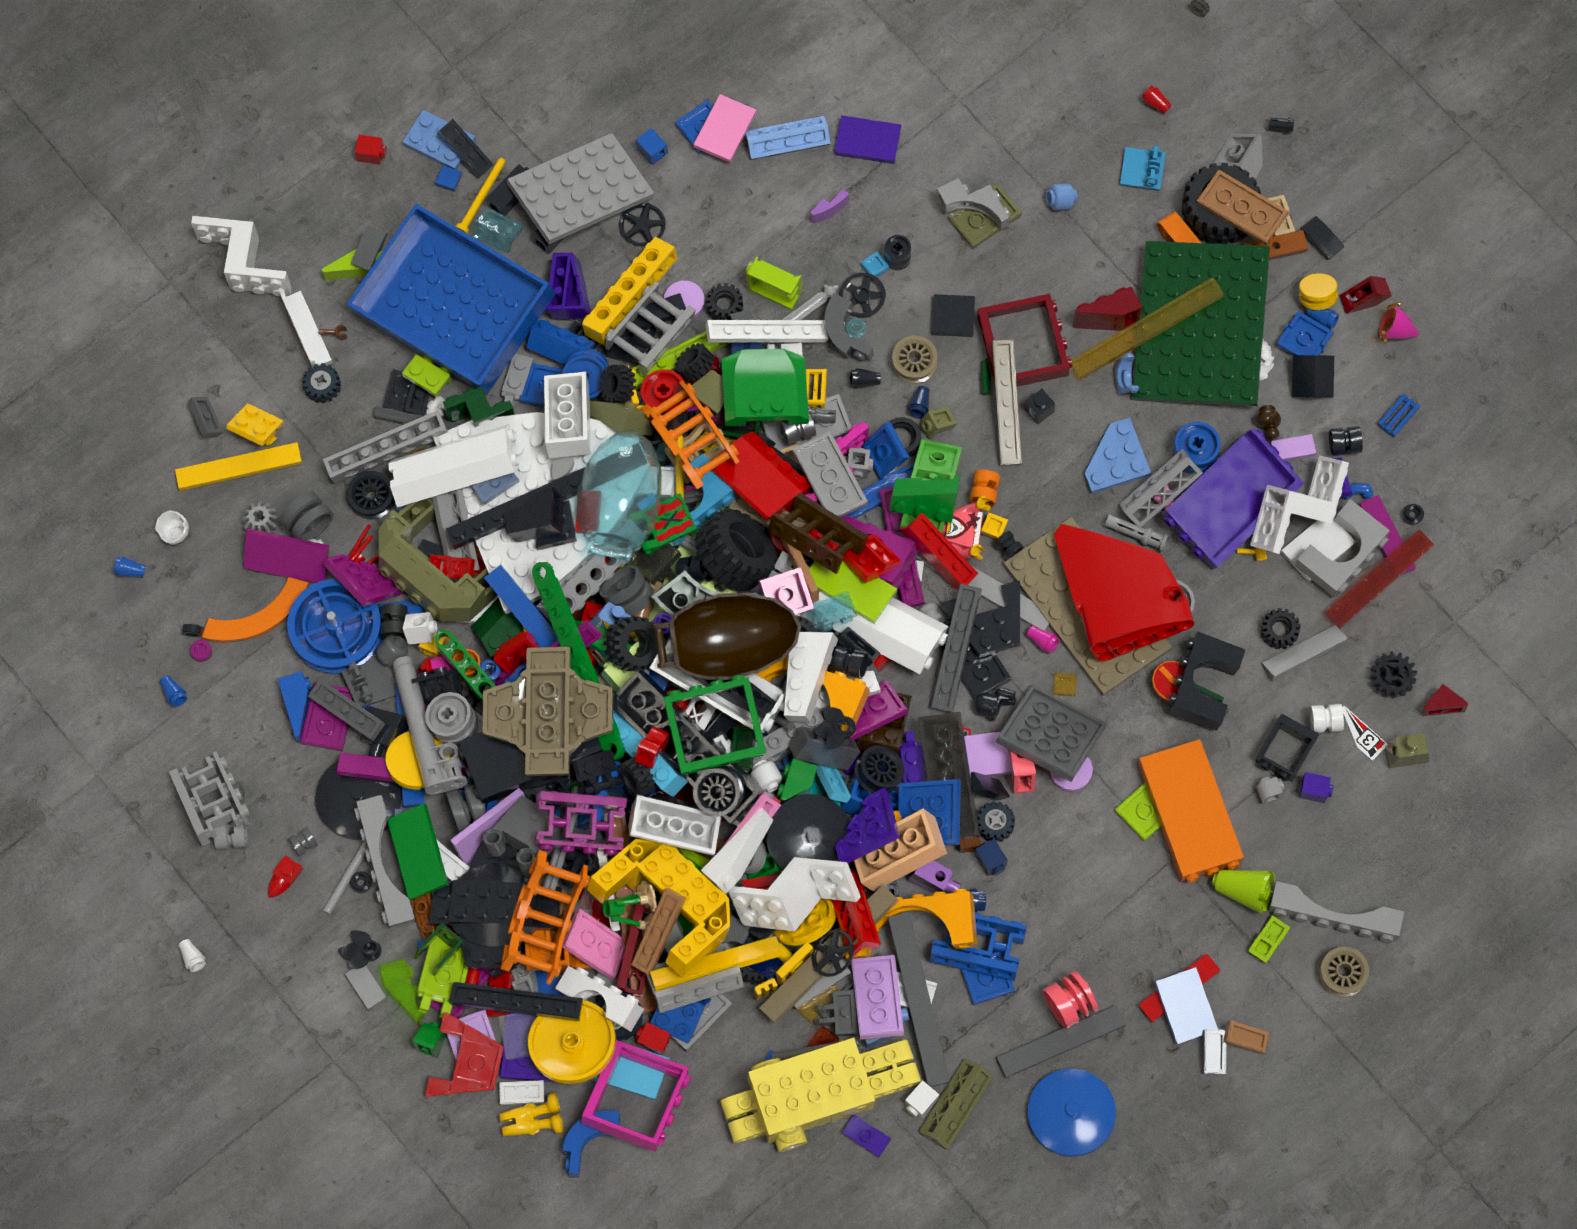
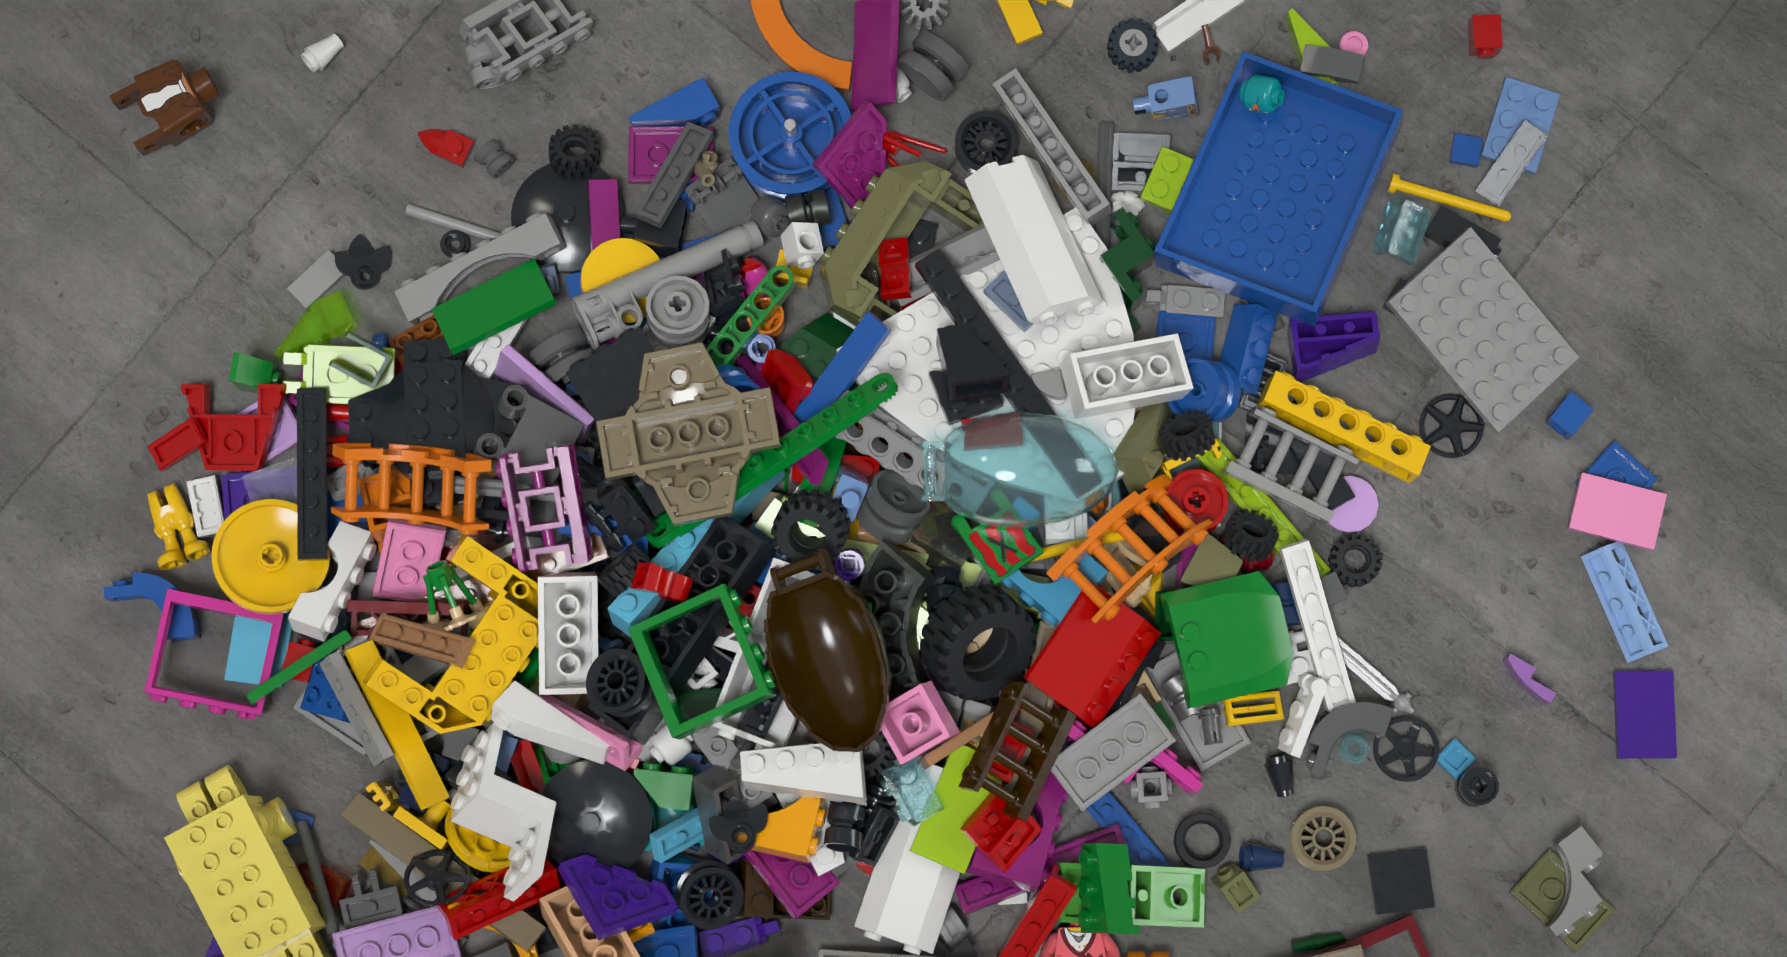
camera: 80 degrees right, 10 degrees up
lime window [746,257,802,310] -> none
blue tile [862,422,909,480] -> none
none -> reddish brown piece [109,60,221,156]
none -> red tile [147,417,209,471]
none -> green tile [246,630,352,704]
none -> black tyre [549,124,600,179]
none -> dark tan arm [694,151,718,187]
none -> medium blue torso [1133,76,1200,122]
none -> teal head [1240,74,1285,114]
none -> white plate [1277,673,1327,758]
none -> bright pink tile [1339,31,1368,55]

